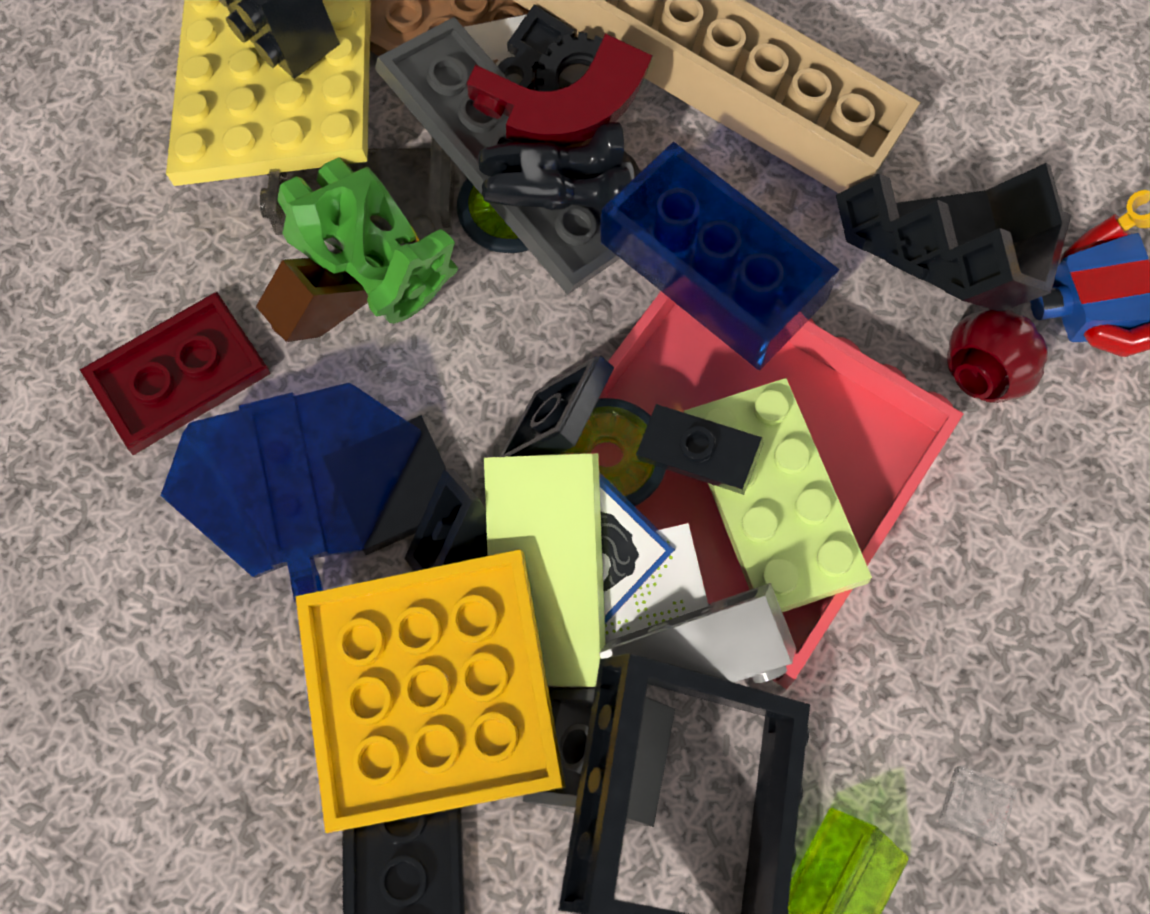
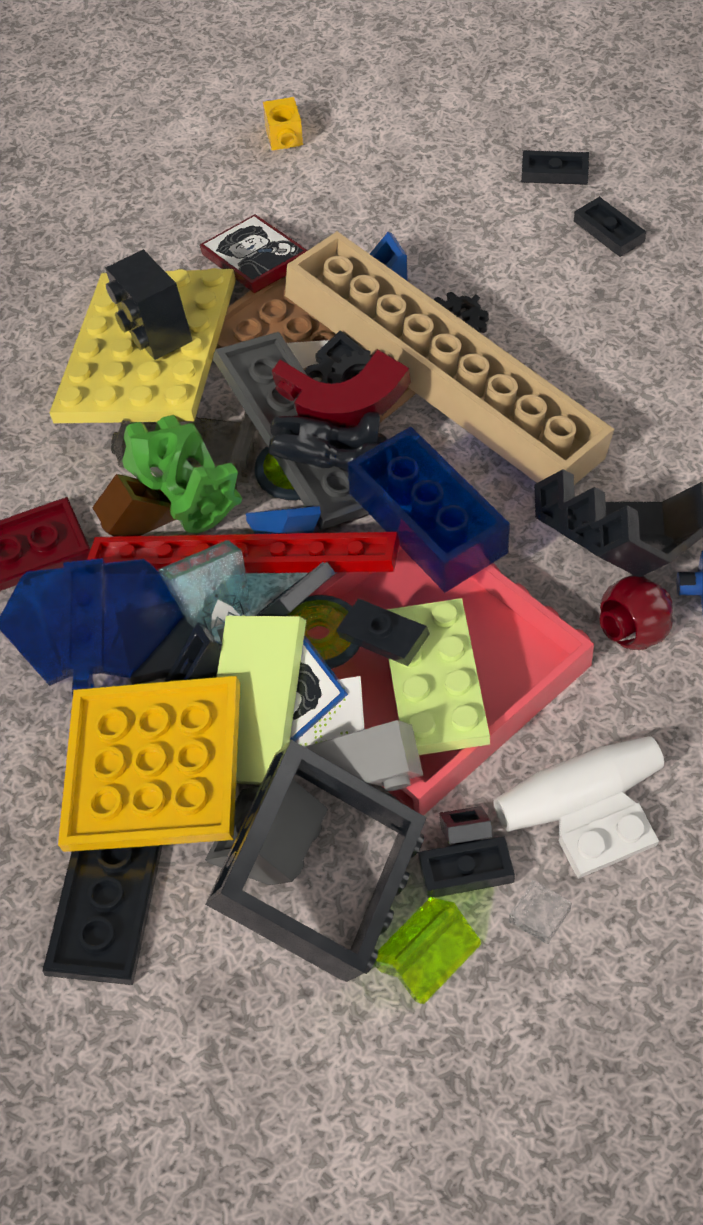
camera: 15 degrees right, 15 degrees down
none -> red plate [85,532,400,575]
none -> clear light blue torso [158,540,251,644]
none -> blue slope [246,506,321,534]
none -> black plate [418,836,515,899]
none -> black plate [439,806,493,845]
none -> white plate [494,736,664,879]

